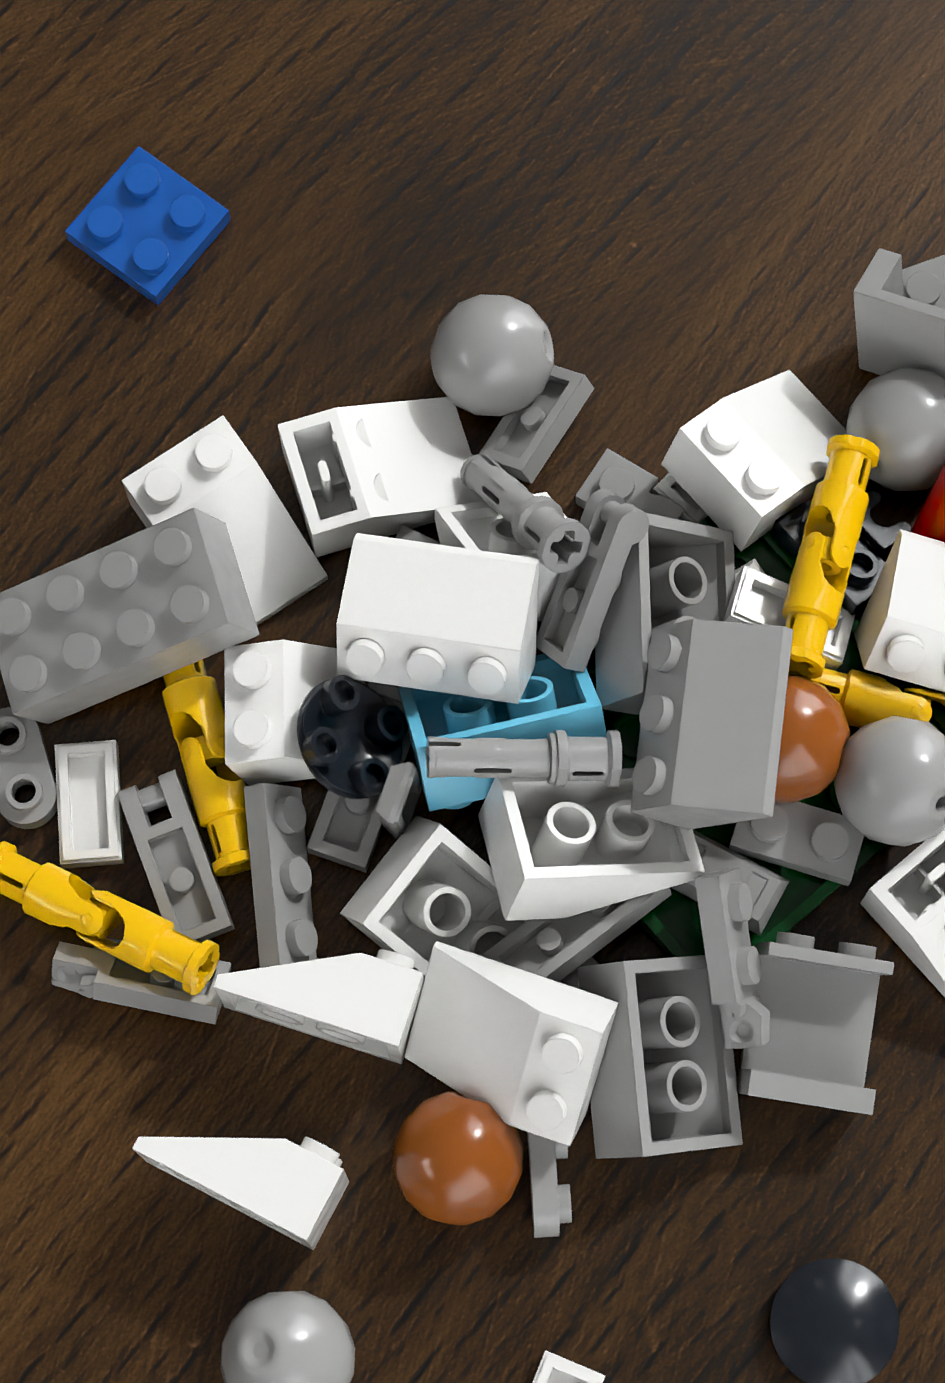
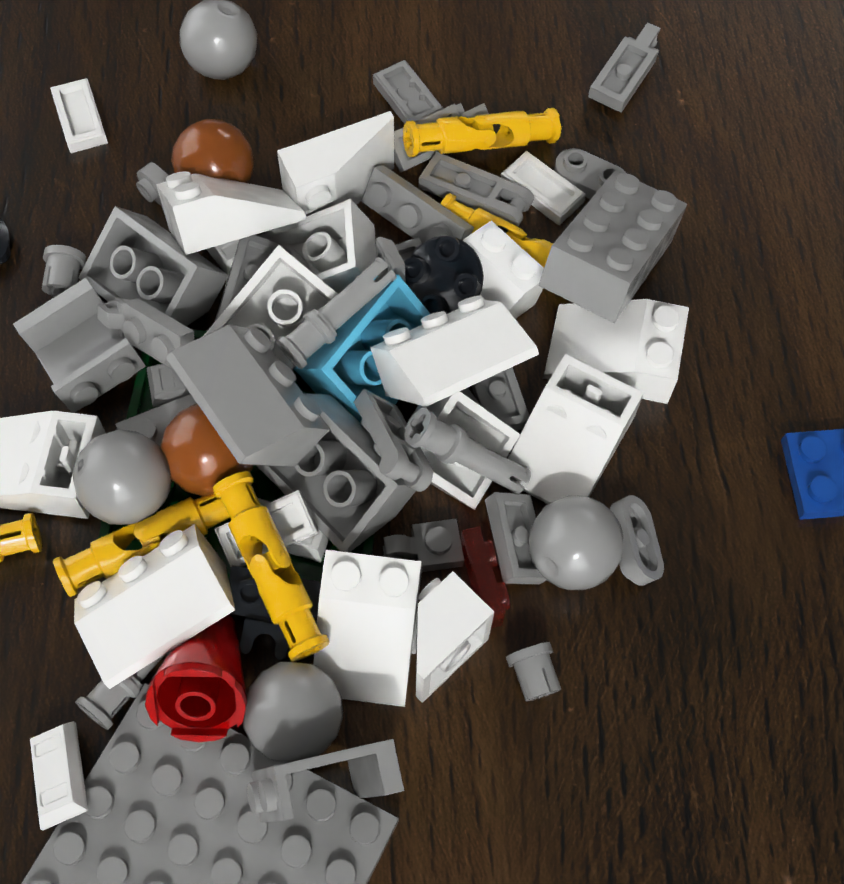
camera: 135 degrees right, 10 degrees down
white slope [132,1136,349,1250] -> none
none -> light grey bush [42,245,86,297]
none -> light grey plate [373,60,444,124]
none -> white slope [416,571,494,703]
none -> clear red plate [461,526,510,629]
none -> light grey bush [506,642,562,702]
none -> light grey plate [610,495,664,586]

